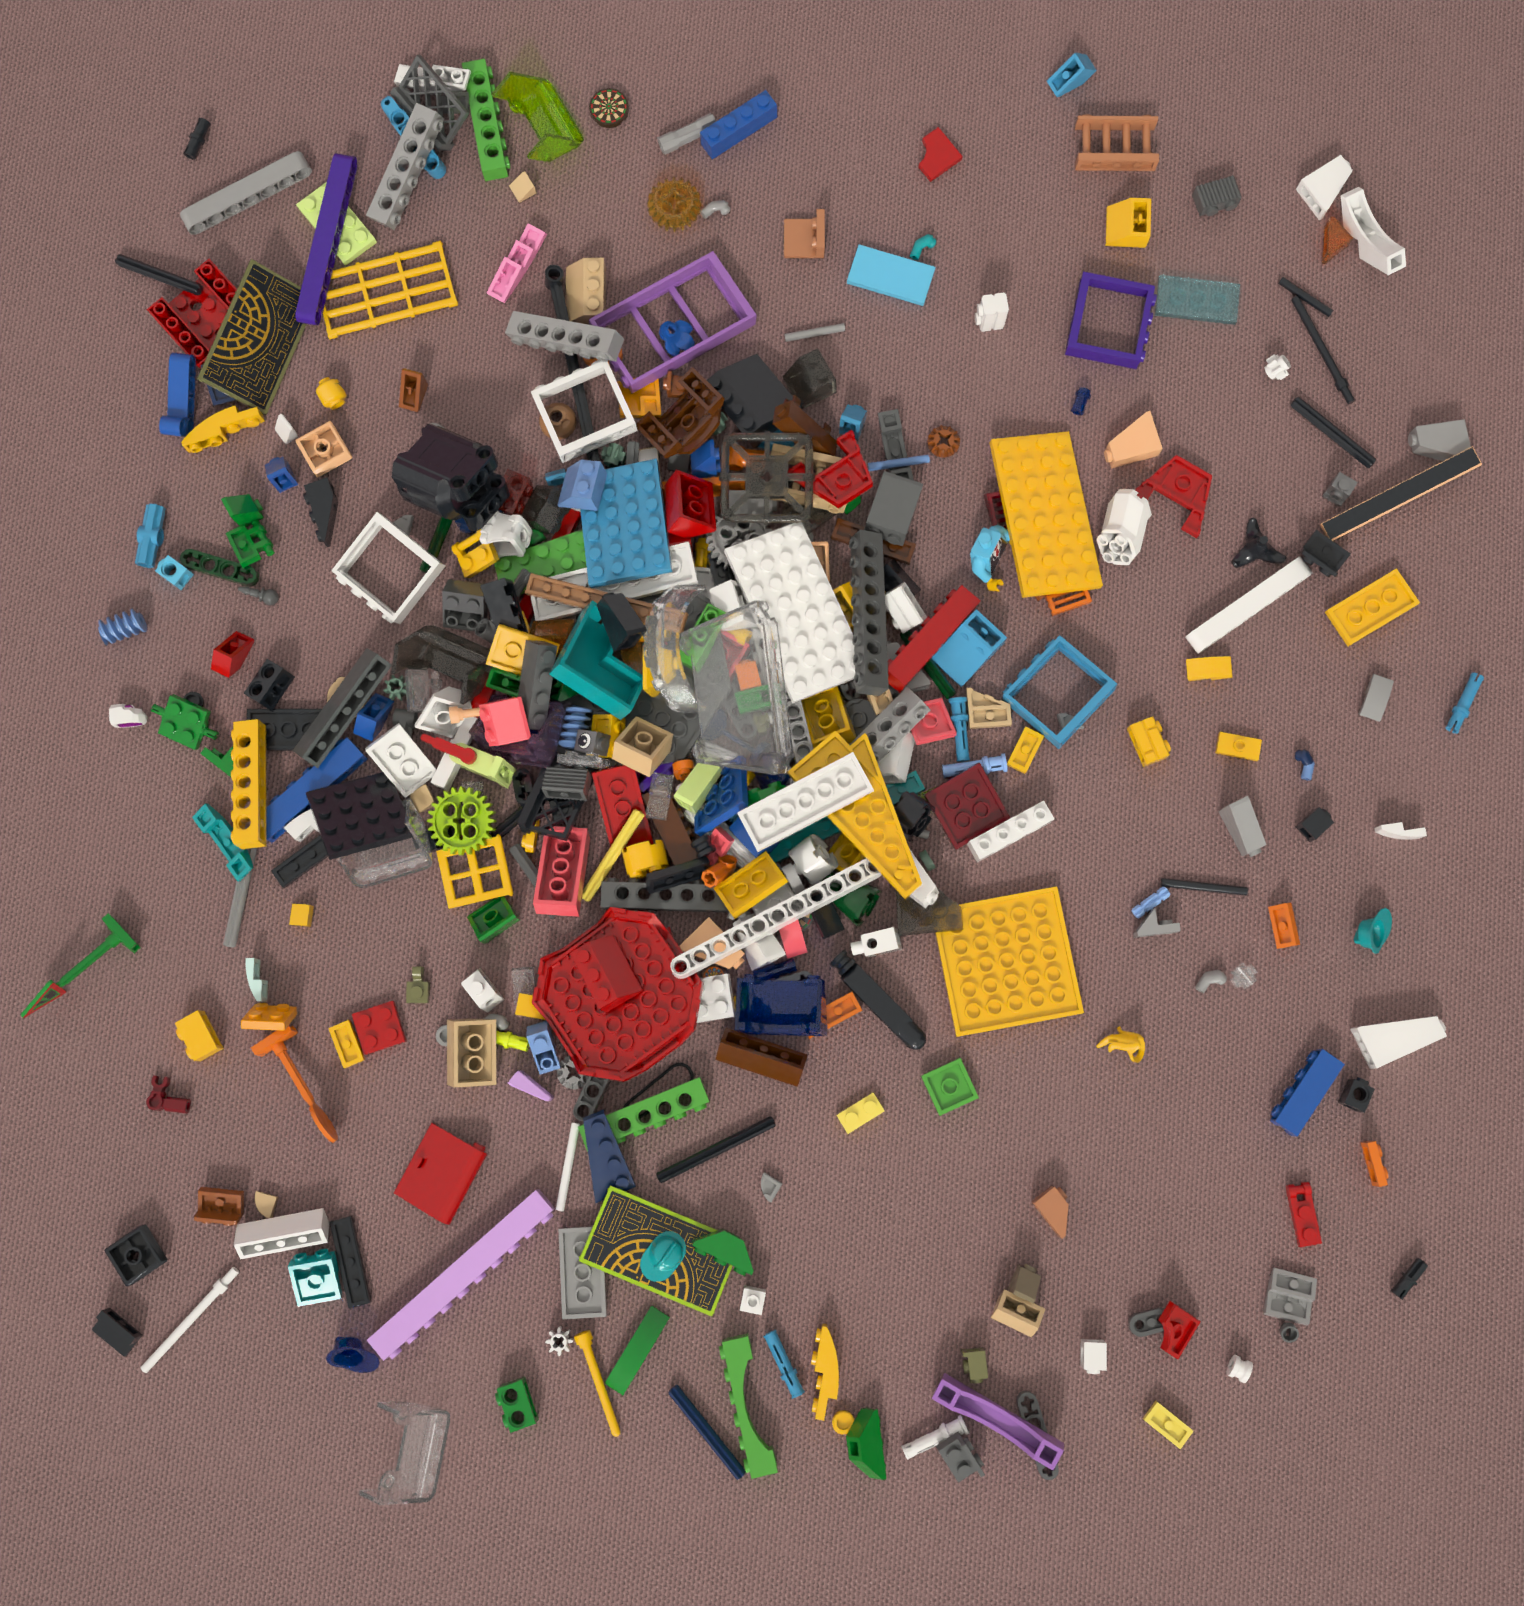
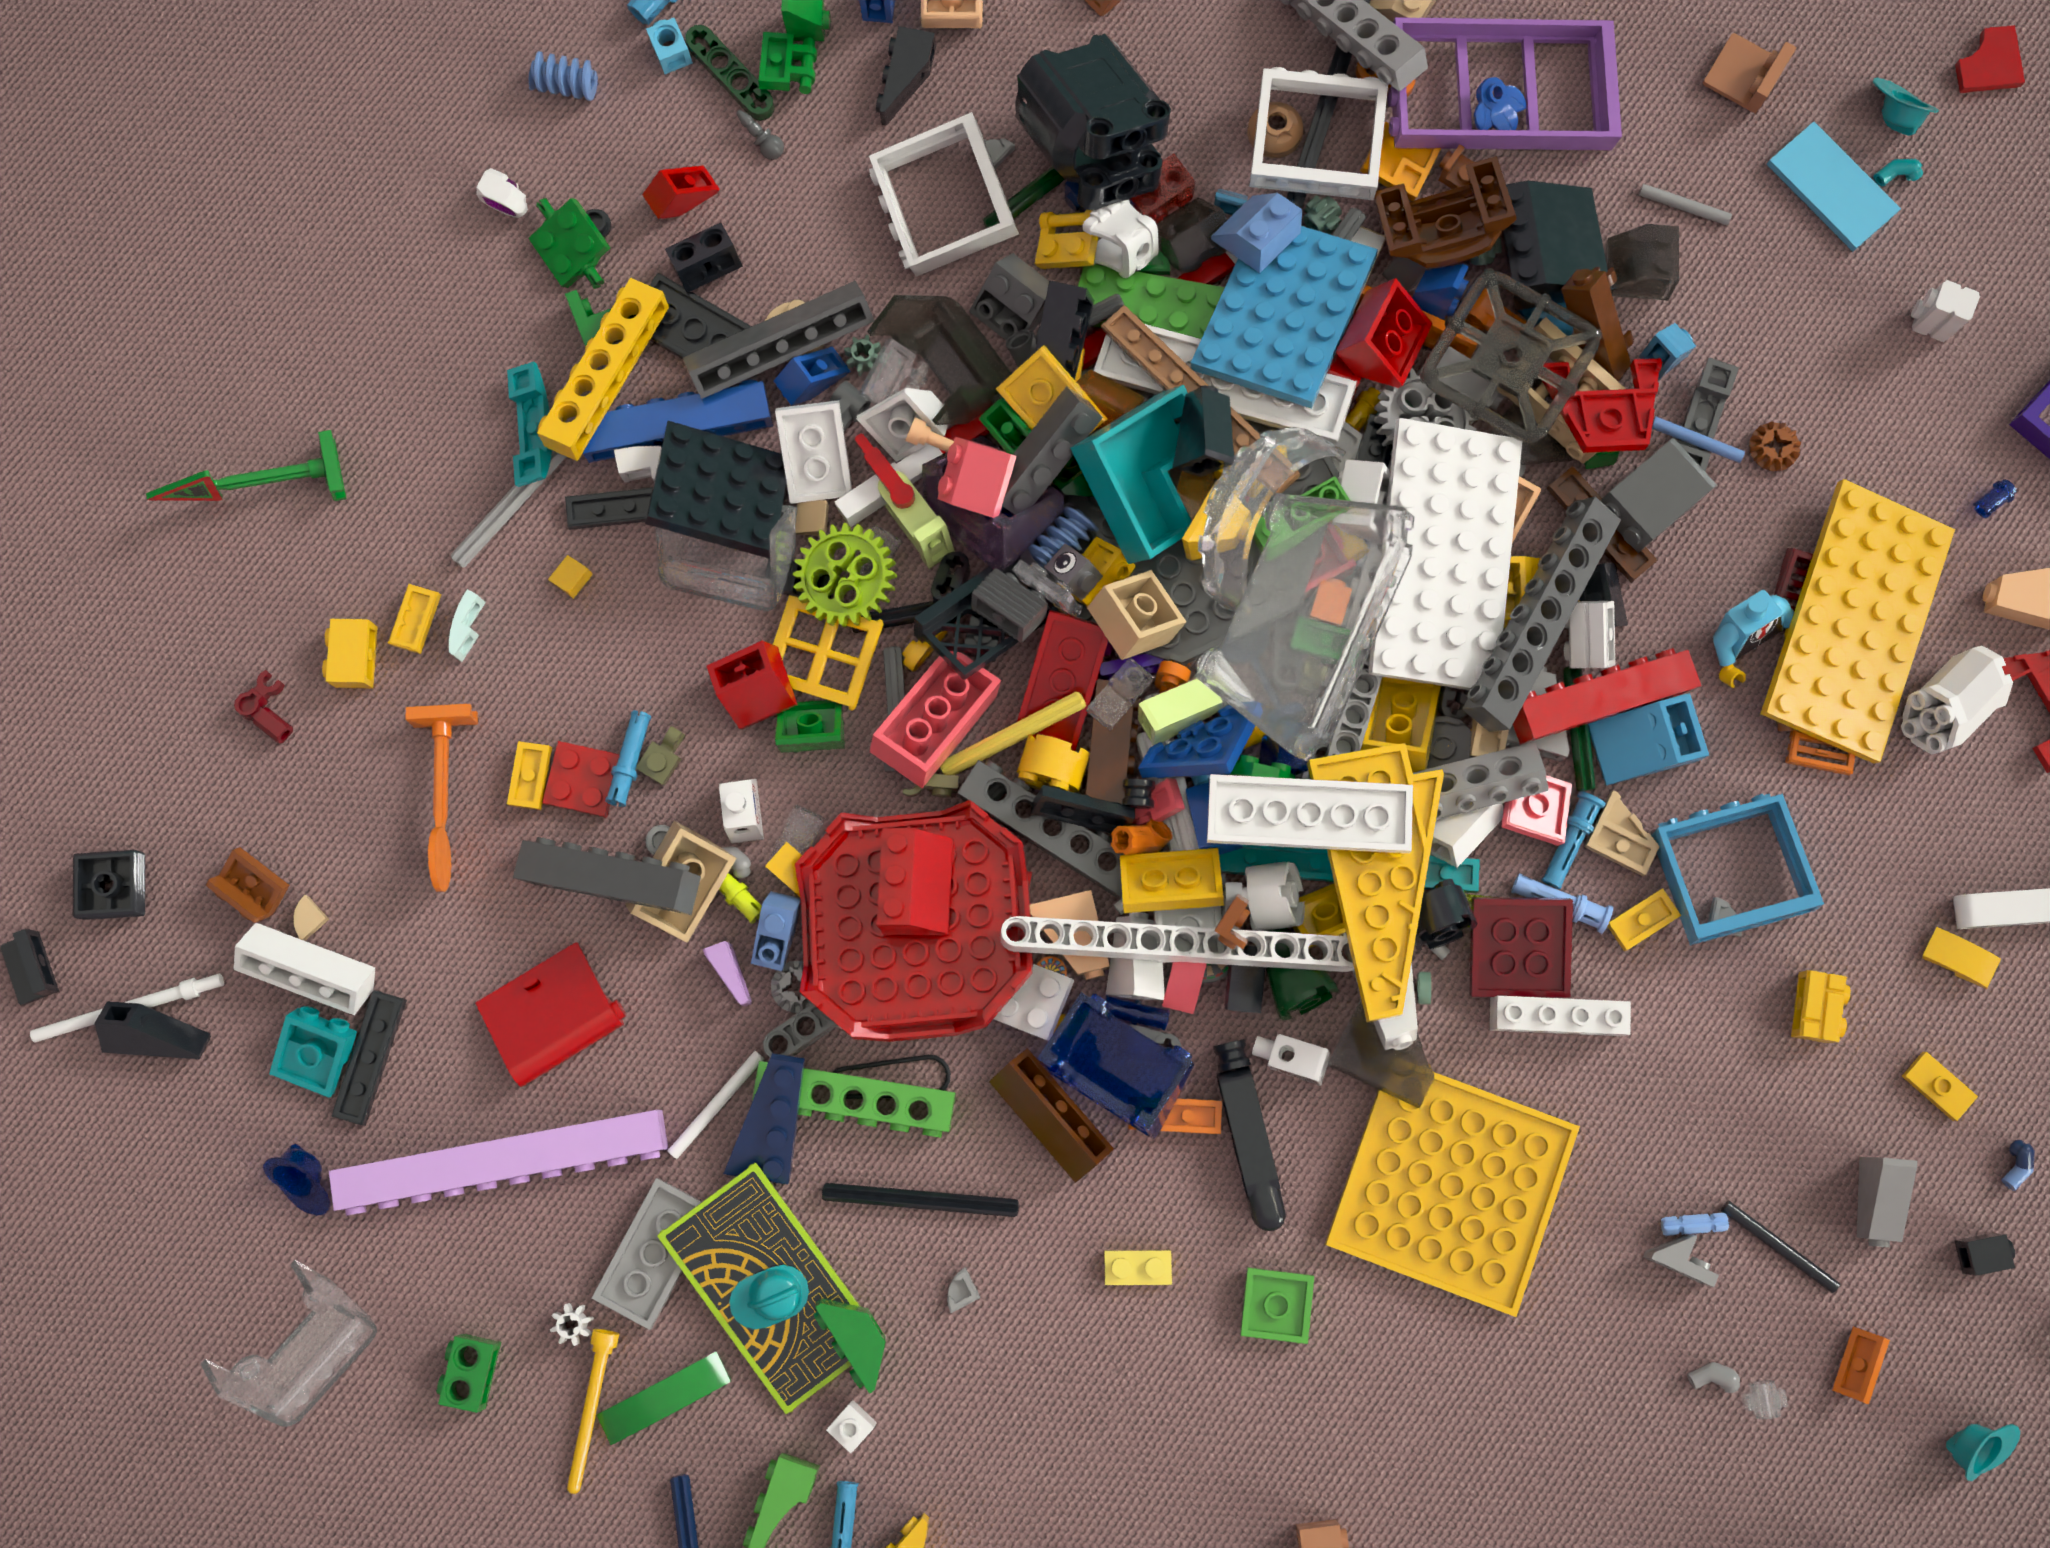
camera: 30 degrees right, 0 degrees up
light orange plate [241,1003,297,1031] -> none
yellow piece [1096,1026,1145,1063] -> none
none -> black slope [94,1001,211,1059]
none -> yellow plate [388,584,441,654]
none -> dark grey brick [513,837,701,915]
none -> dark azure pin [605,710,651,807]
none -> red slope [706,640,798,730]
none -> olive plate [903,774,960,798]
none -> dark orange bracket [1214,894,1250,949]
none -> teal piece [1873,77,1939,136]

